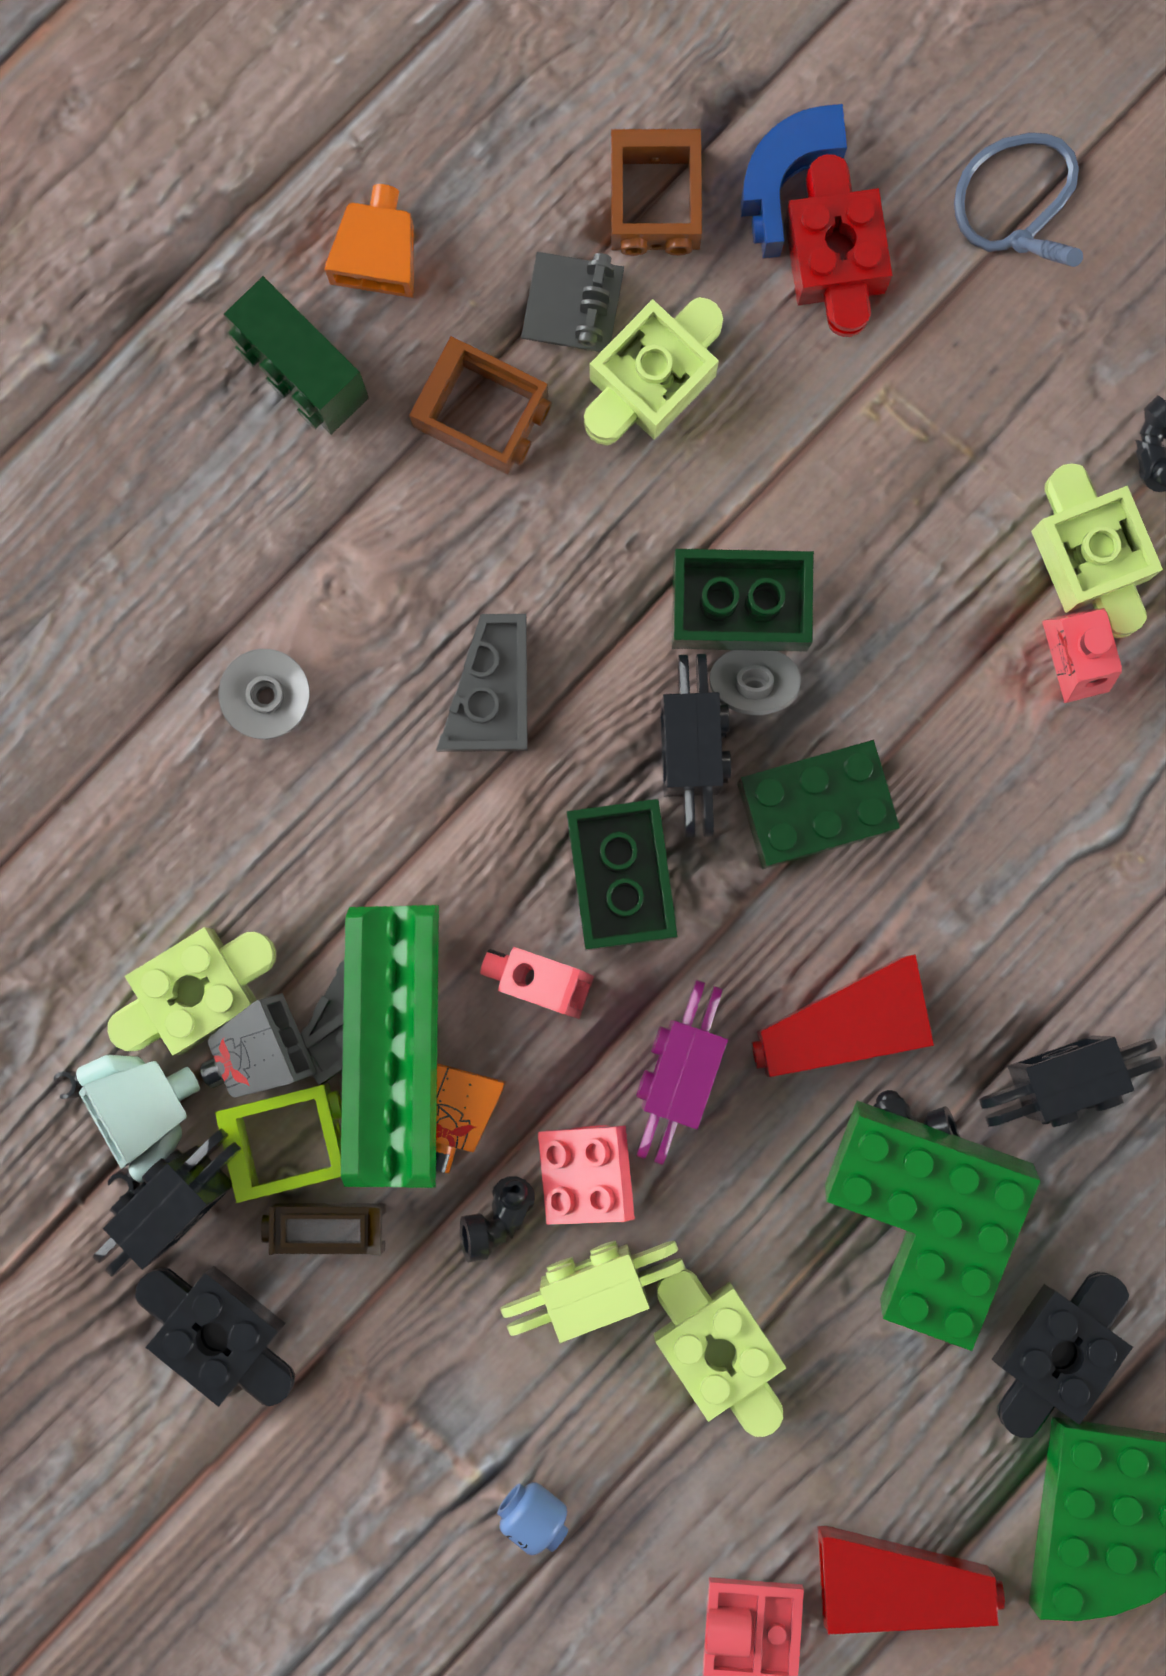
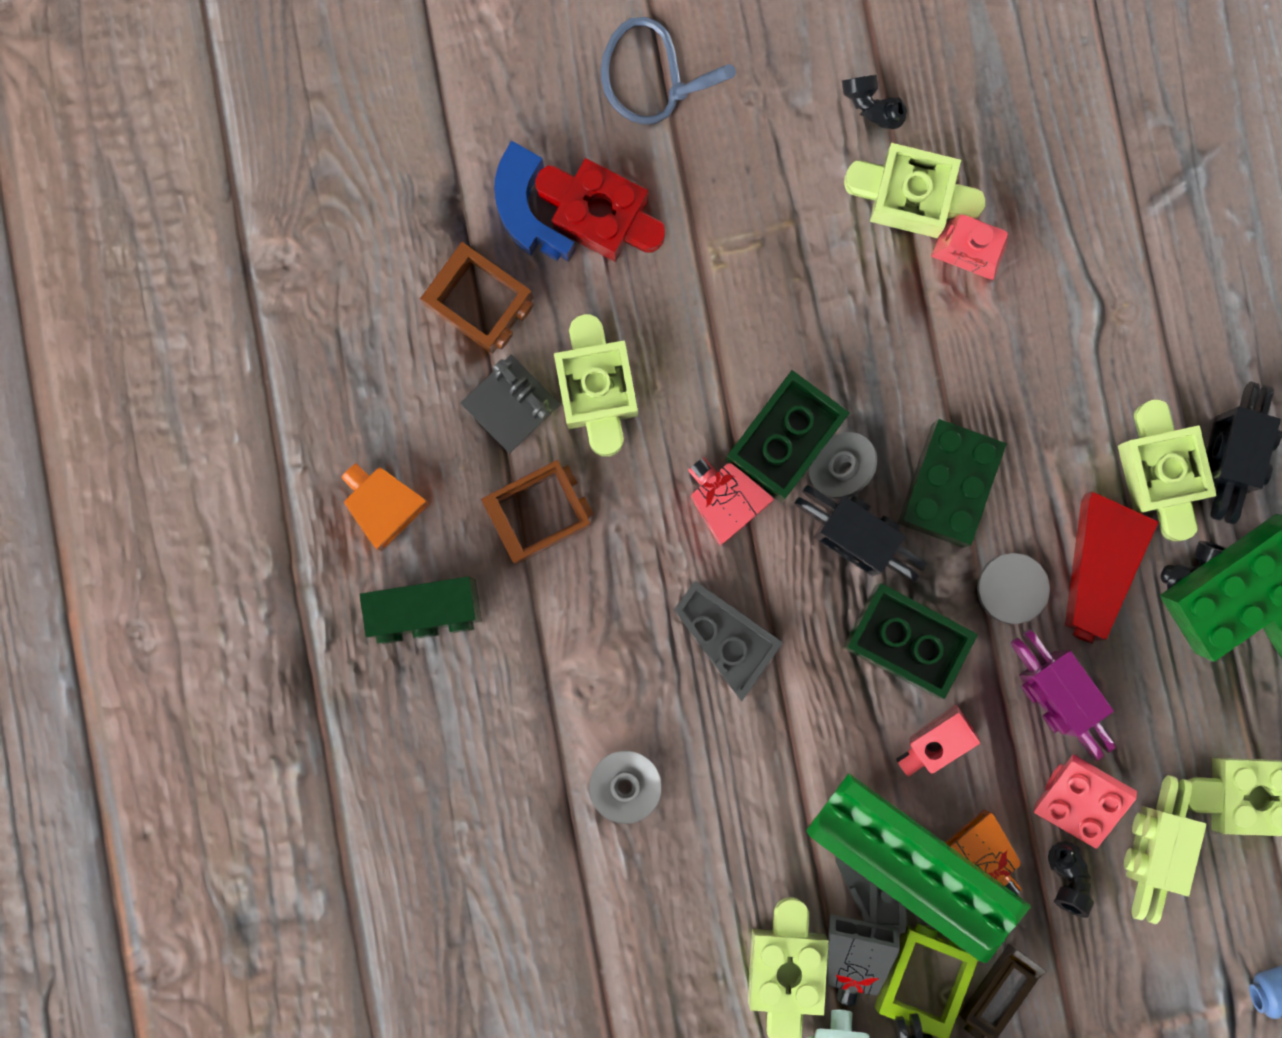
camera: 55 degrees left, 0 degrees up
none -> coral torso [688,457,774,546]
none -> light grey tile [977,553,1050,625]
none -> yellowish green brick [1118,400,1217,541]

